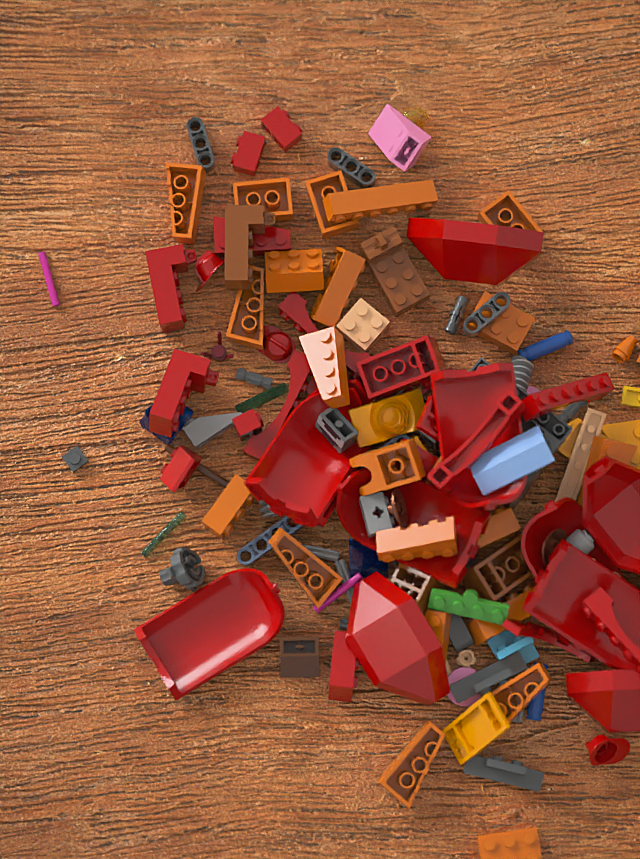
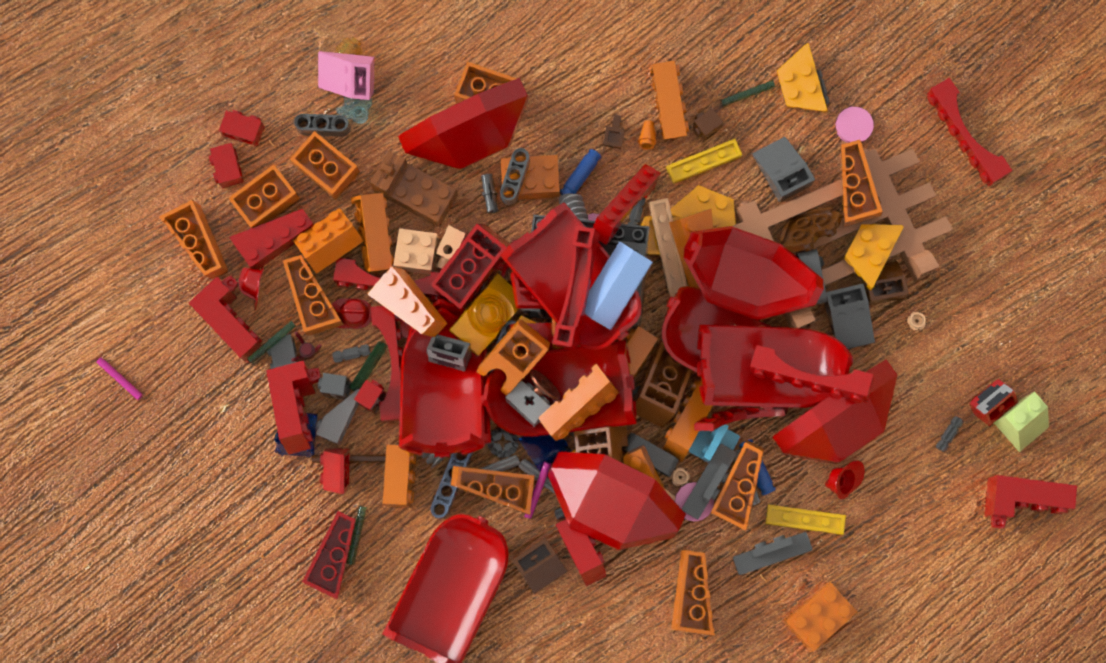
camera: 30 degrees left, 0 degrees up
dark grey plate [62,446,89,473] -> none
dark grey piece [160,546,205,592] -> none
dark grey beam [187,117,215,173] -> none
dark orange hinge [225,205,275,290] -> none
orange brick [323,179,438,223] -> none
bright green hinge [427,587,509,625] -> none
light orange slope [442,692,511,765] -> none
copper dish [542,529,567,566] -> none
light grey head [566,529,595,555] -> none
none -> clear green bar [247,321,296,364]
none -> dark grey brick [266,334,299,369]
none -> red wedge [302,511,356,599]
none -> dark grey brick [318,373,352,400]
none -> clear light blue plate [336,96,372,123]
none -> light nougat torso [436,225,468,269]
none -> dark grey gear [488,427,519,458]
none -> reddish brown plate [603,114,625,149]
none -> yellow tile [765,504,846,535]

